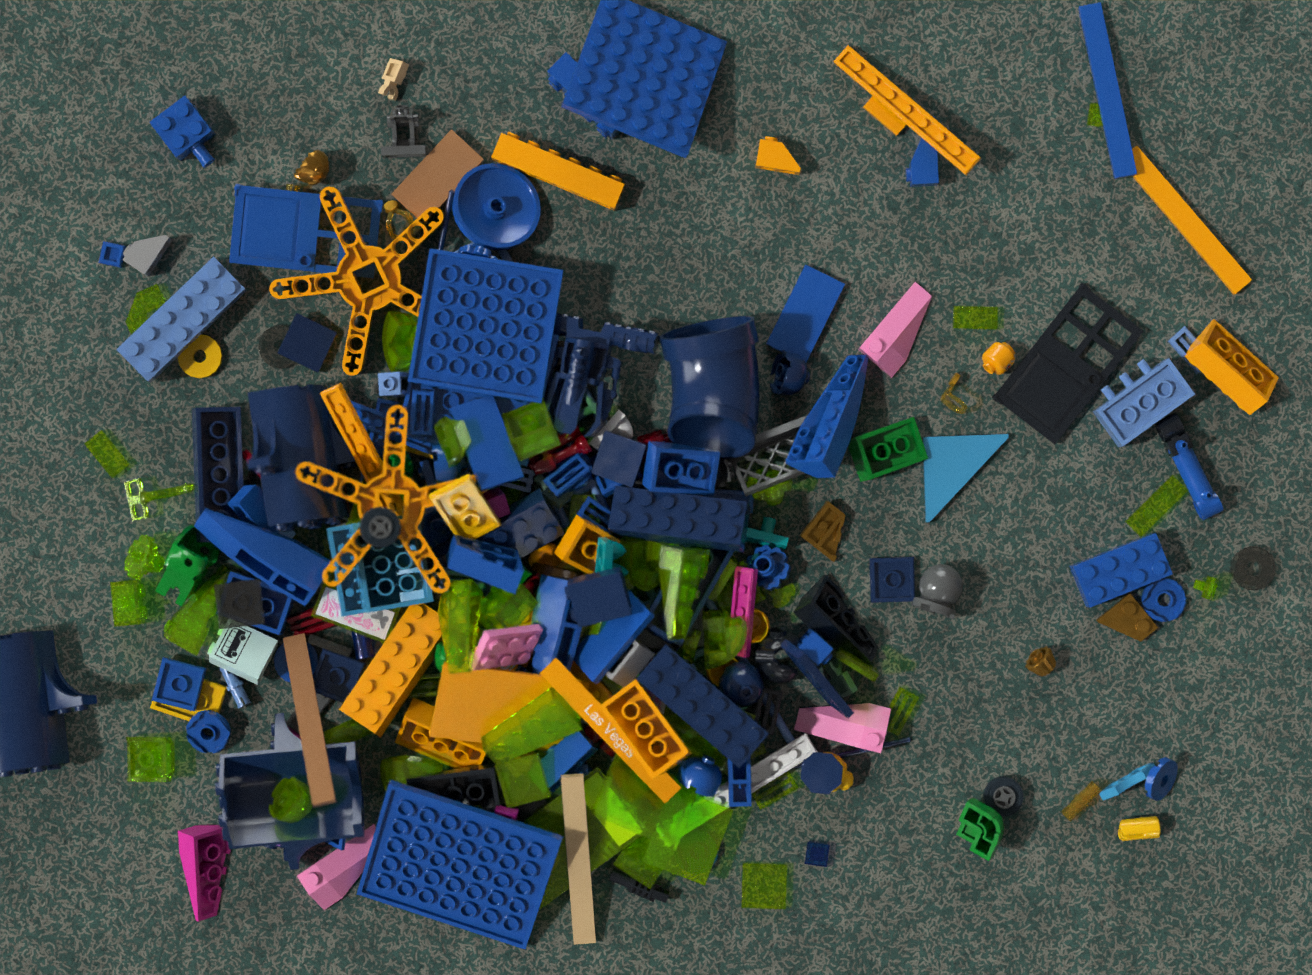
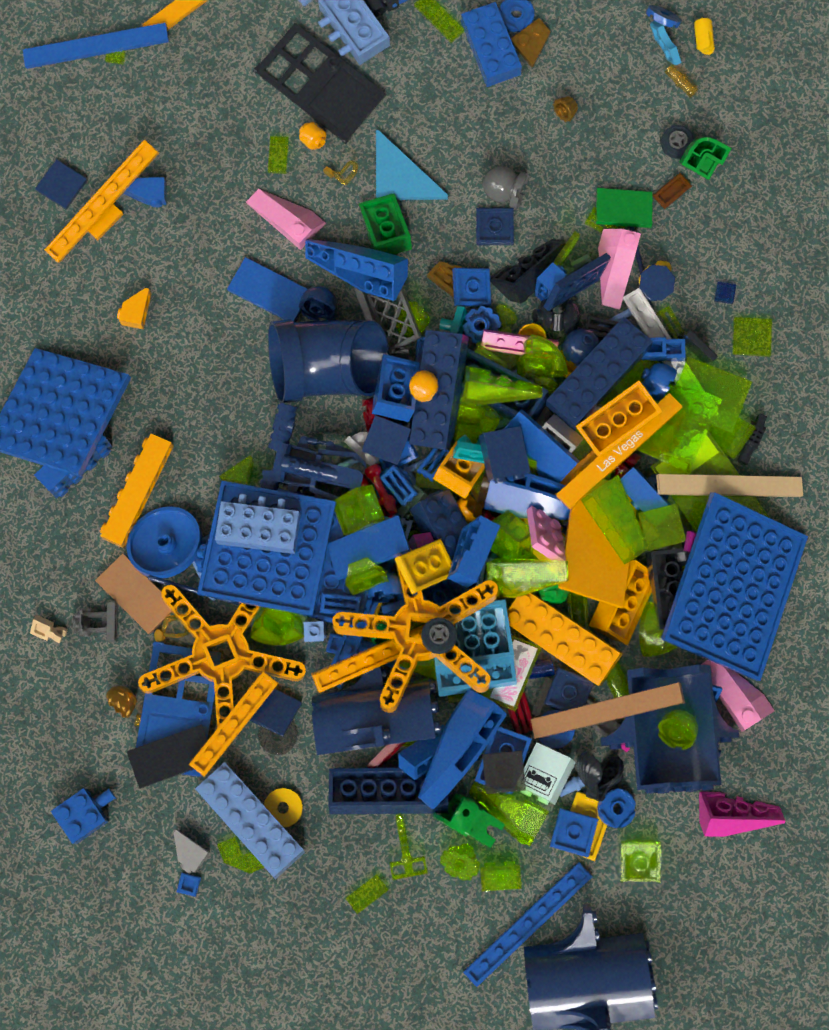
camera: 85 degrees left, 10 degrees down
none -> dark blue tile [35,159,87,210]
none -> black tile [126,725,207,789]
none -> light orange tile [189,671,279,777]
none -> medium blue piece [215,494,301,554]
none -> clear neon green slope [219,455,254,486]
none -> light orange hair [409,370,438,402]
none -> blue tile [452,268,491,307]
none -> blue tile [463,862,593,987]
none -> black animal [577,751,624,801]
none -> green tile [596,188,652,228]
none -> reddish brown tile [652,173,692,209]
none -> black tile [677,330,718,363]

